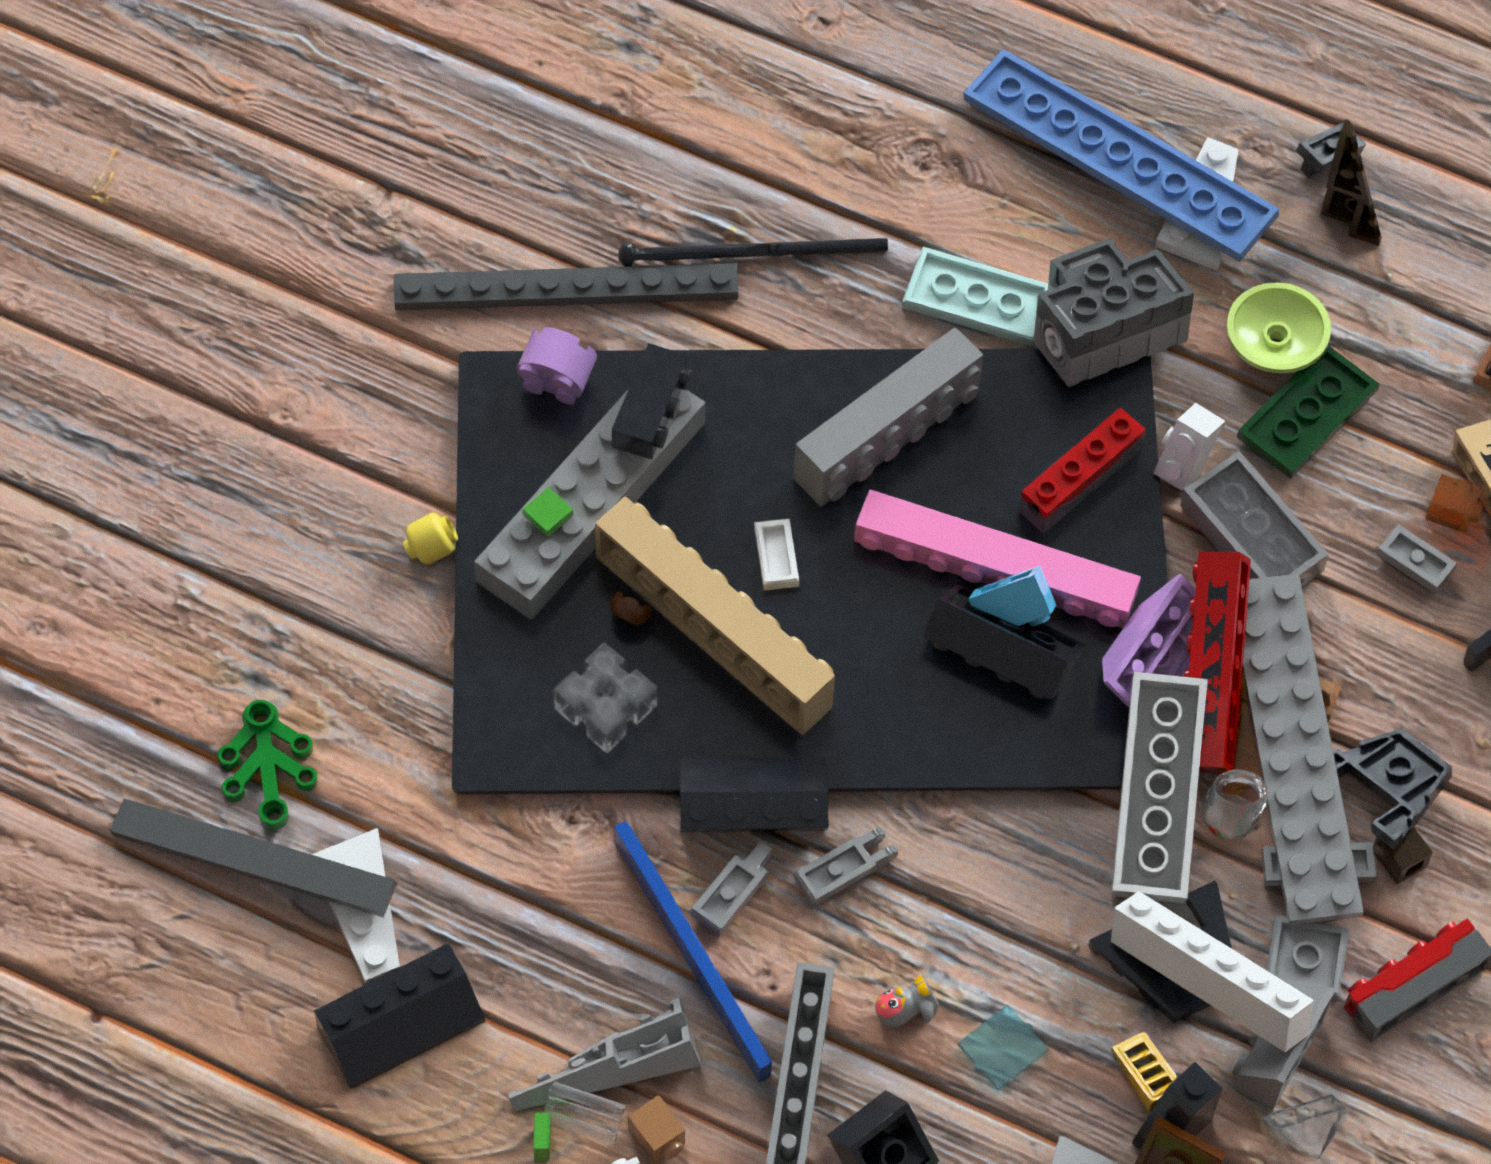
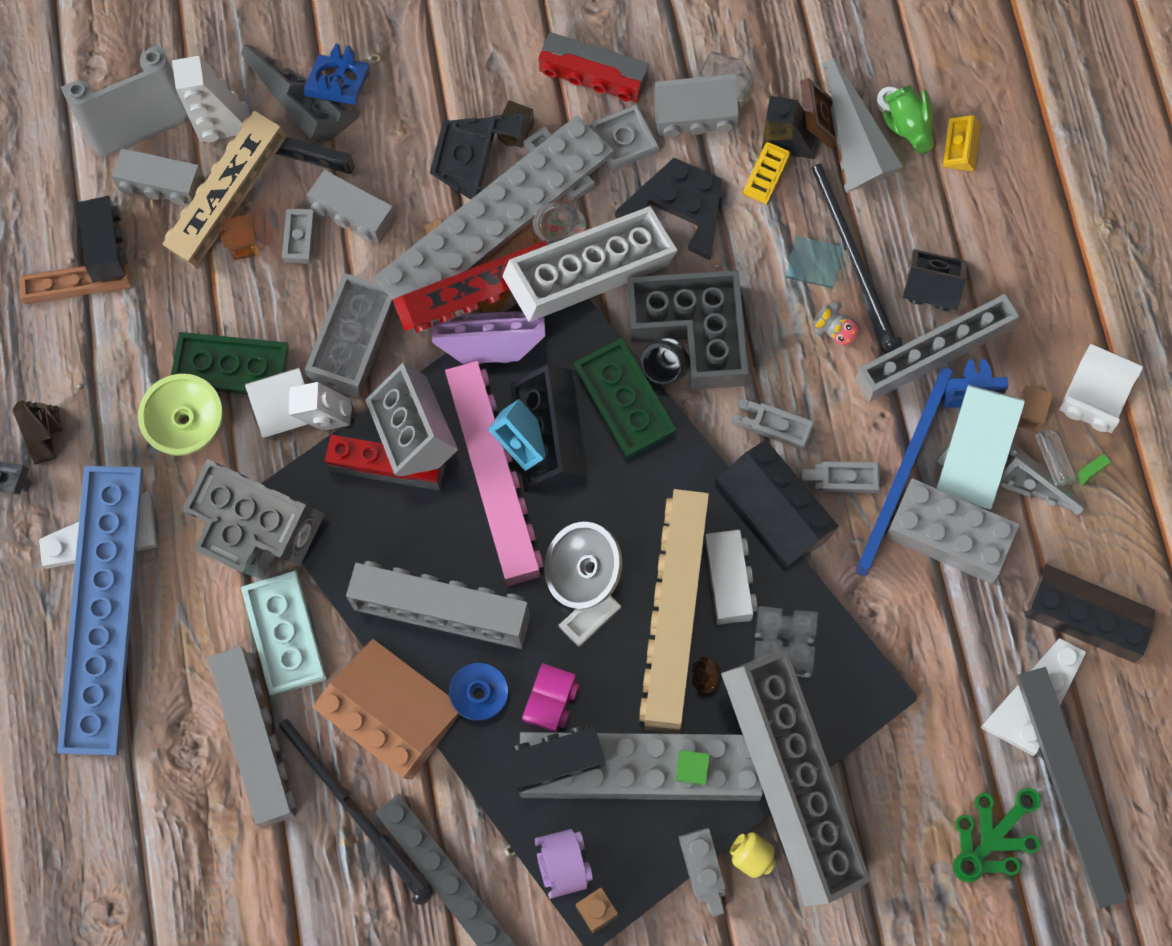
camera: 120 degrees left, 10 degrees up
white brick [1111,891,1314,1052] -> none
none -> light grey brick [207,646,297,828]
none -> white tile [245,368,307,438]
none -> light grey brick [307,170,396,243]
none -> nougat slope [312,639,460,780]
none -> light grey slope [365,363,458,477]
none -> blue dish [449,663,508,721]
none -> dark pink brick [522,663,580,733]
none -> light grey dish [544,522,622,609]
none -> dark green plate [573,338,677,459]
none -> medium nougat brick [575,888,618,934]
none -> dark grey brick [628,270,748,389]
none -> black helmet [641,338,690,384]
none -> light grey hinge [678,828,726,917]
none -> white brick [704,530,757,625]
none -> light grey brick [721,650,870,906]
none -> black bar [812,164,903,353]
none -> light grey brick [885,478,1020,584]
none -> light aqua tile [936,385,1025,510]
none -> blue piece [941,359,1008,408]

